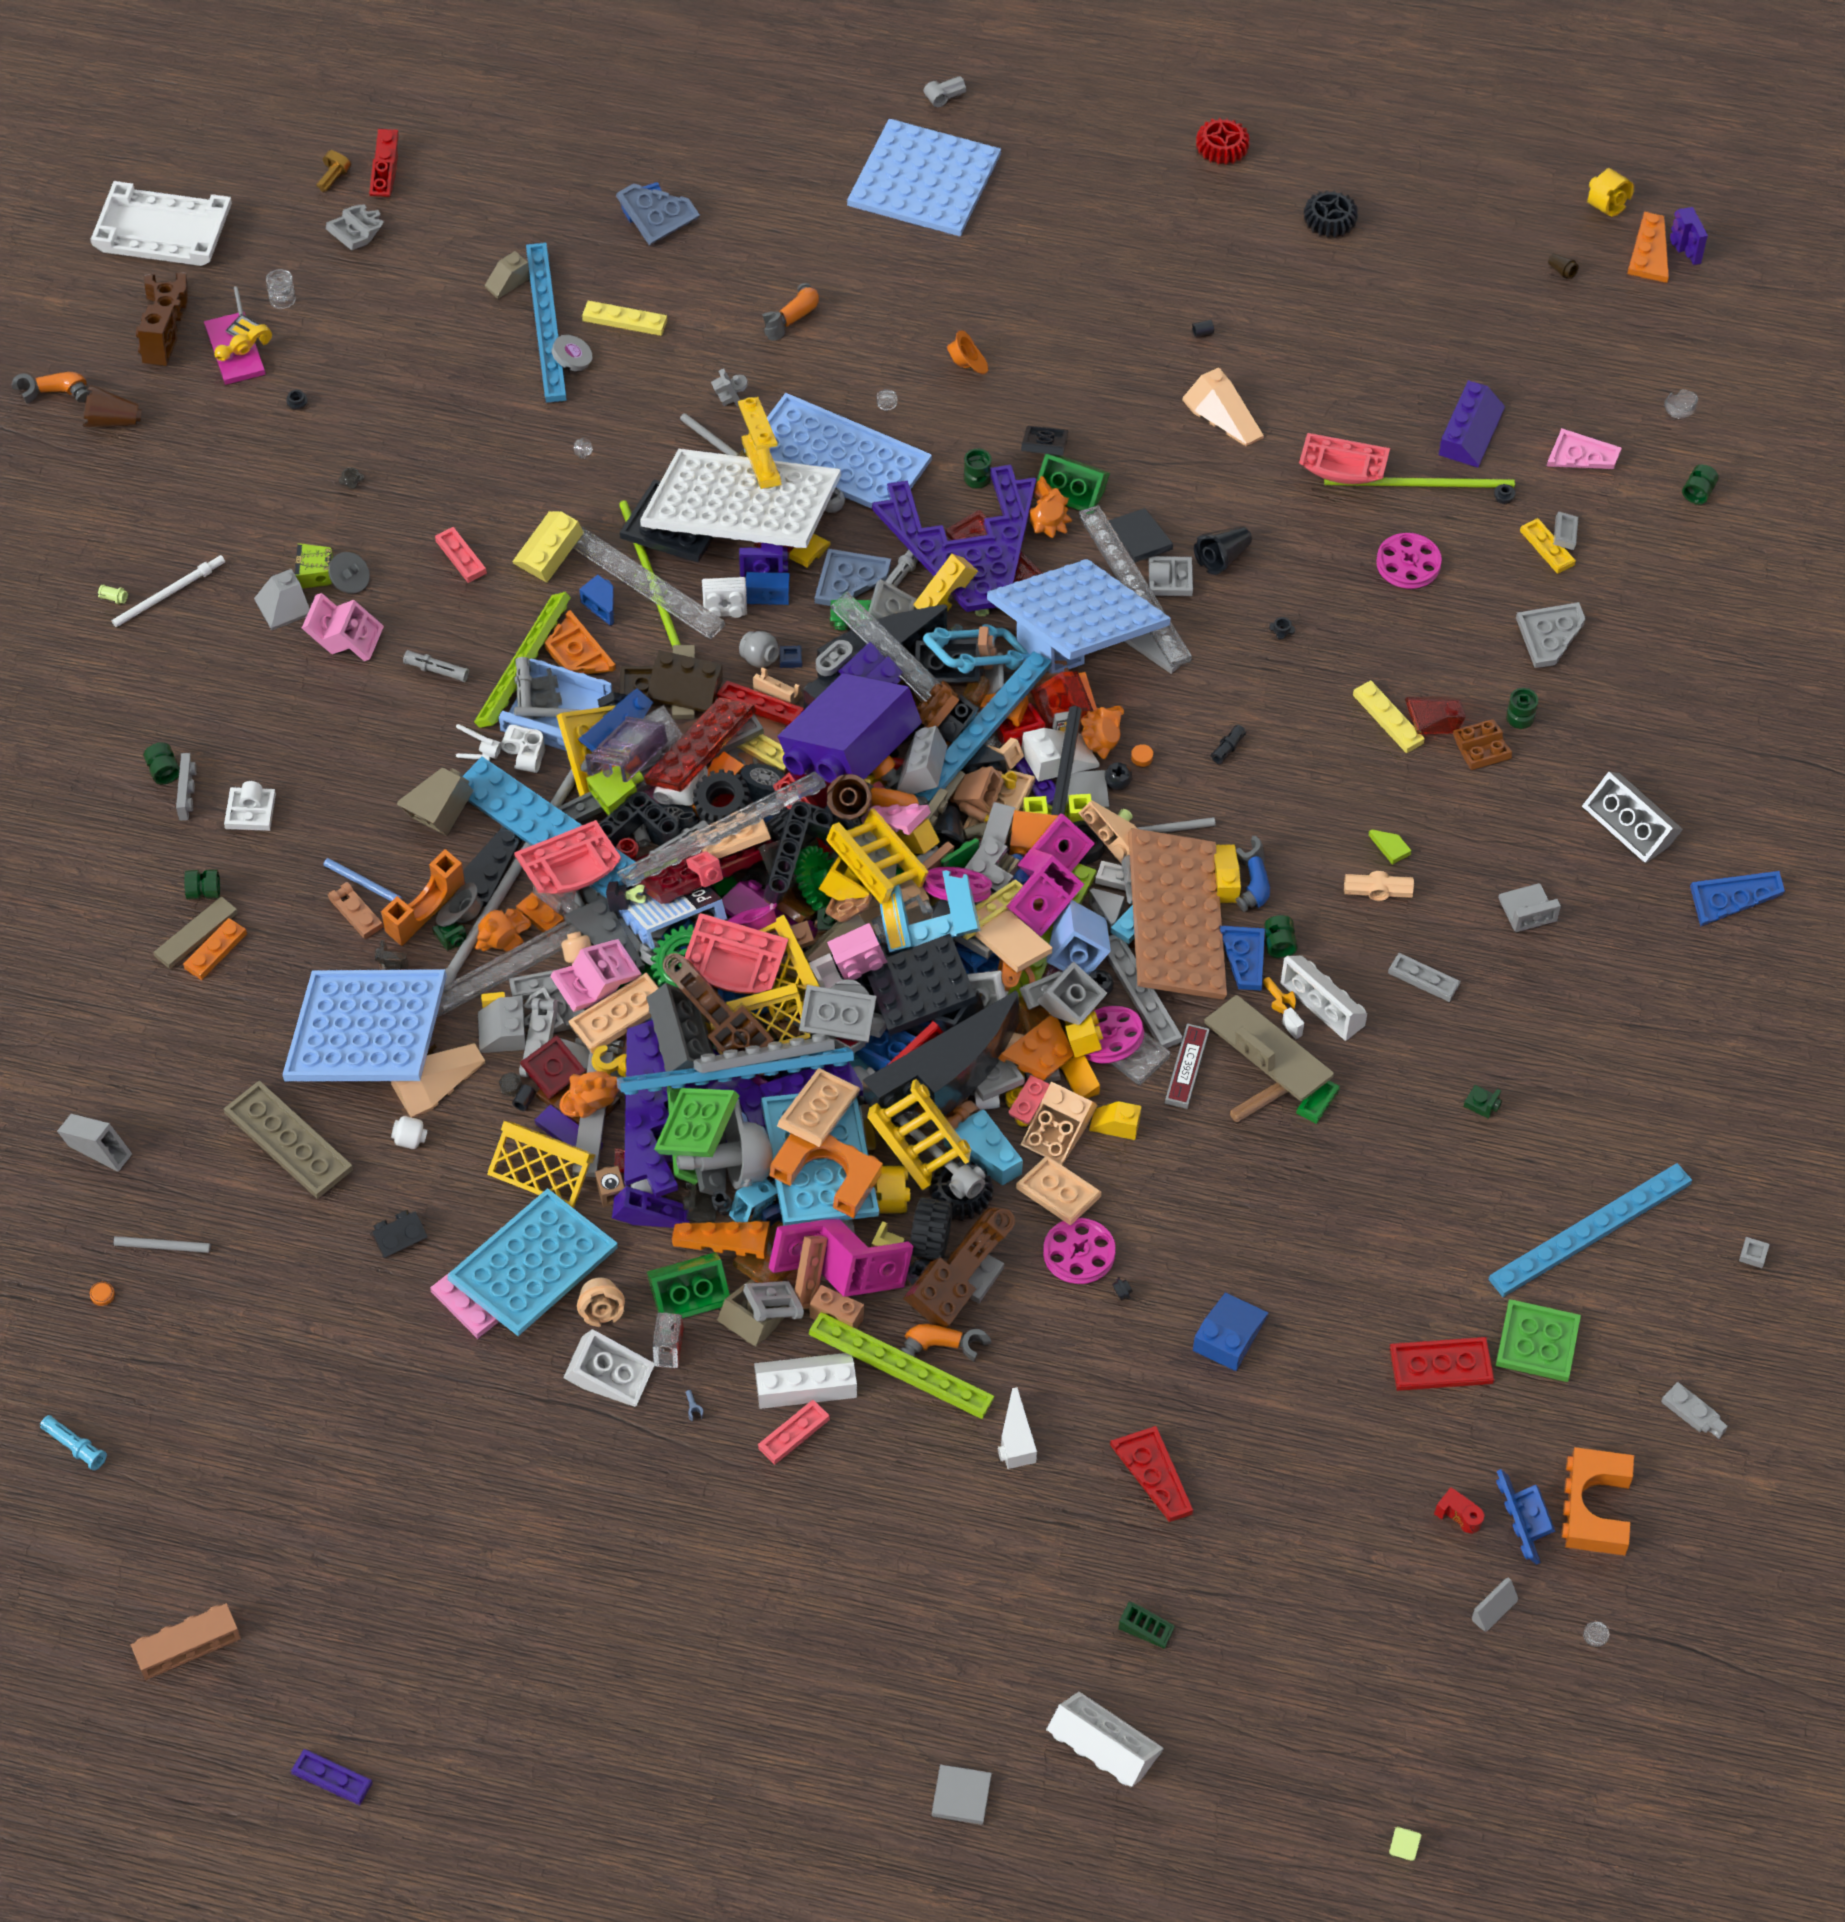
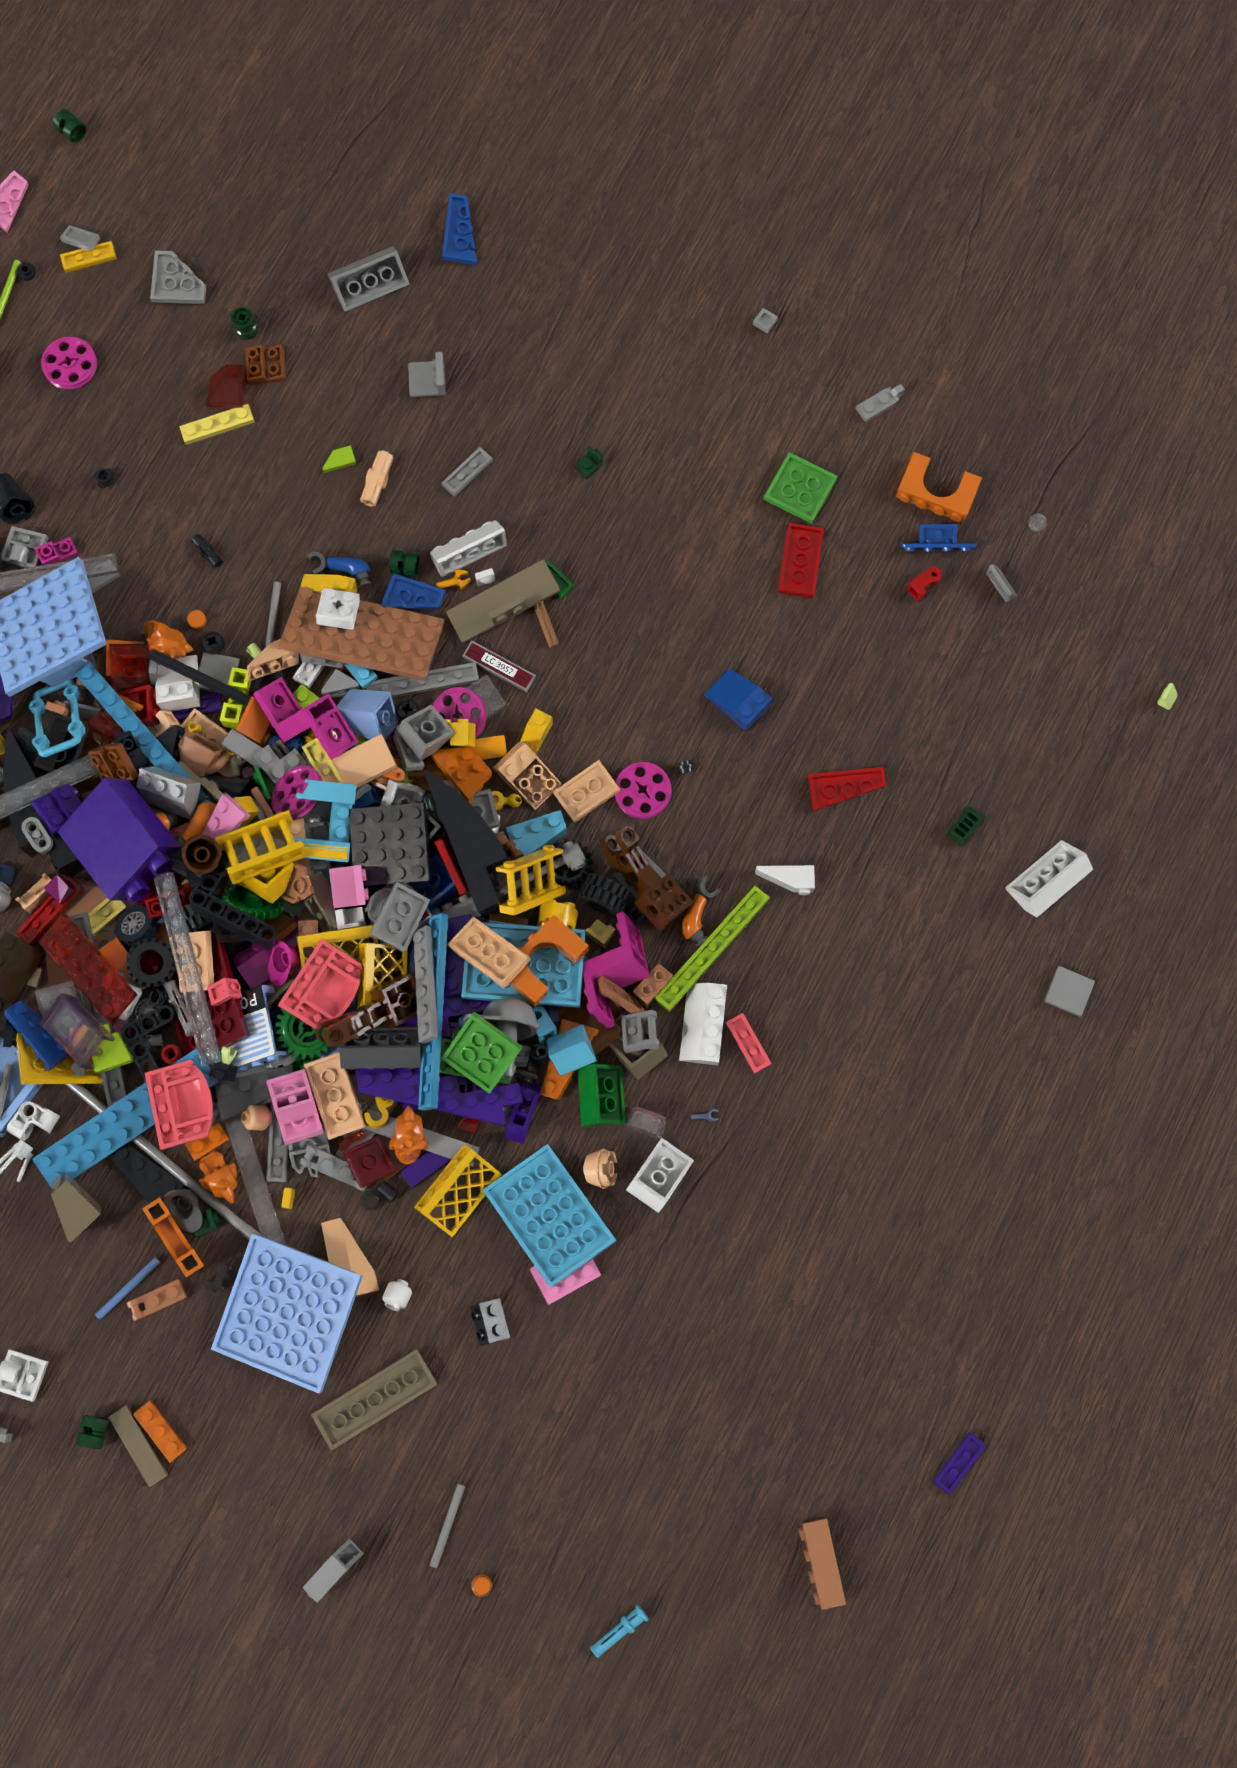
camera: 75 degrees left, 20 degrees up
light grey slope [478,996,526,1053] -> none
medium nougat brick [595,1166,624,1207] -> none
coral bracket [1009,1075,1050,1124] -> none
dark azure plate [1489,1163,1692,1297] -> none
none -> dark pink slope [34,537,79,565]
none -> magenta slope [44,874,75,904]
none -> clear red plate [87,711,122,743]
none -> white brick [316,588,360,630]
none -> clear red tile [338,1130,364,1151]
none -> medium azure slope [547,1024,597,1076]

